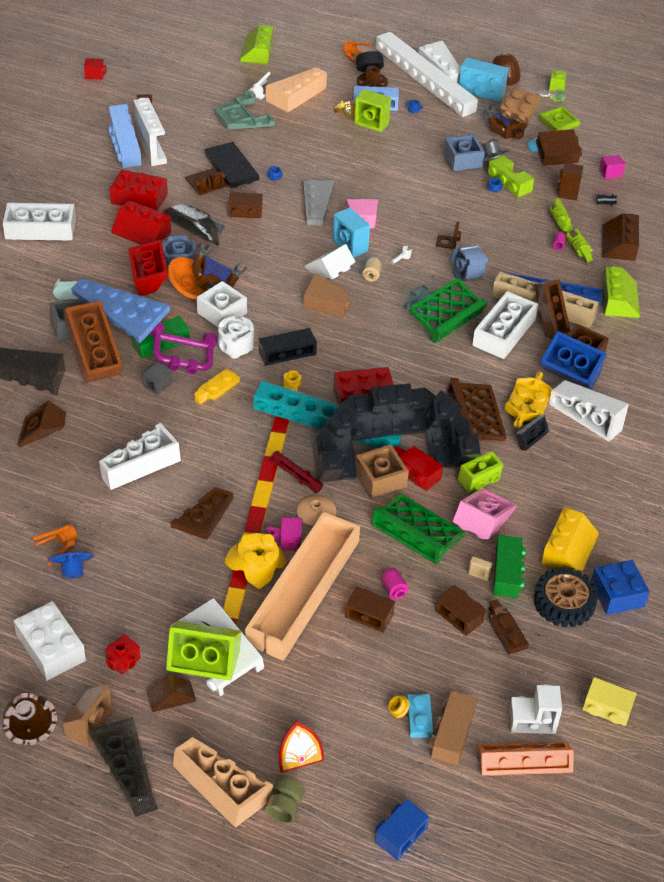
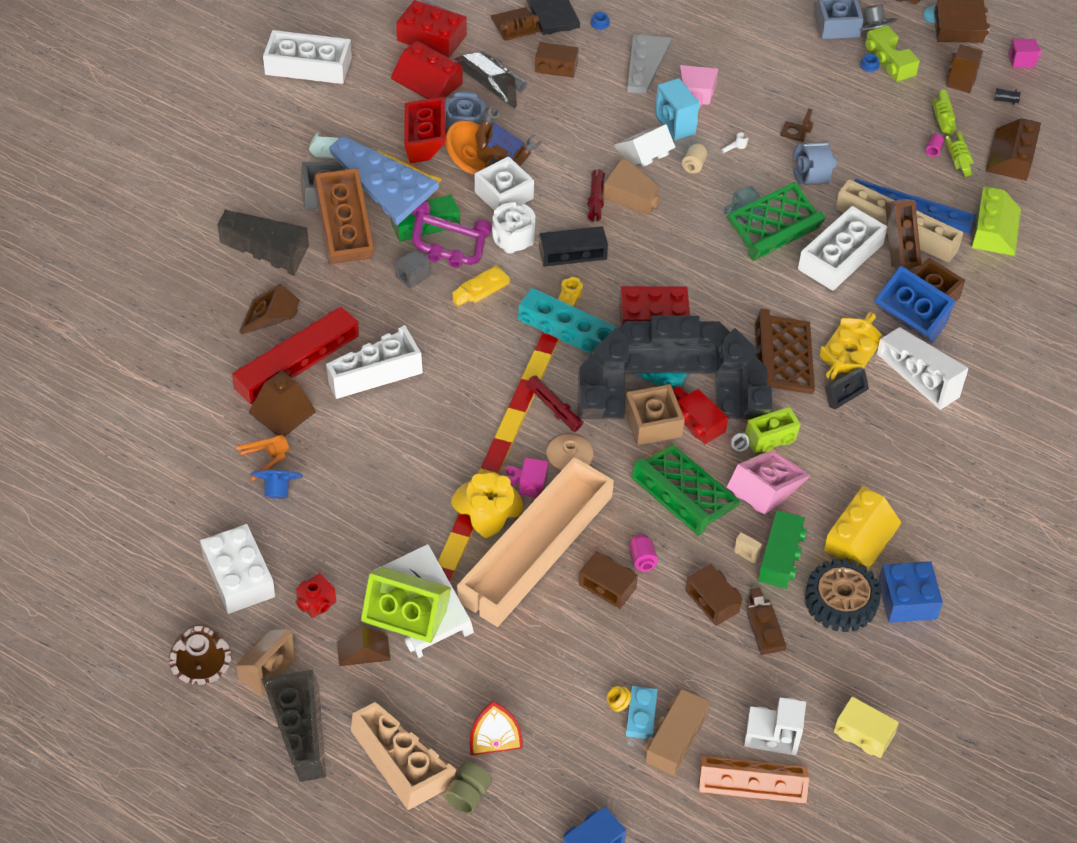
camera: 10 degrees right, 5 degrees up
reddish brown wing [170,487,234,540] -> none
none -> red brick [232,306,359,405]
none -> reddish brown slope [249,370,316,437]
none -> dark red pin [587,169,605,222]
none -> light grey hinge [729,432,749,452]

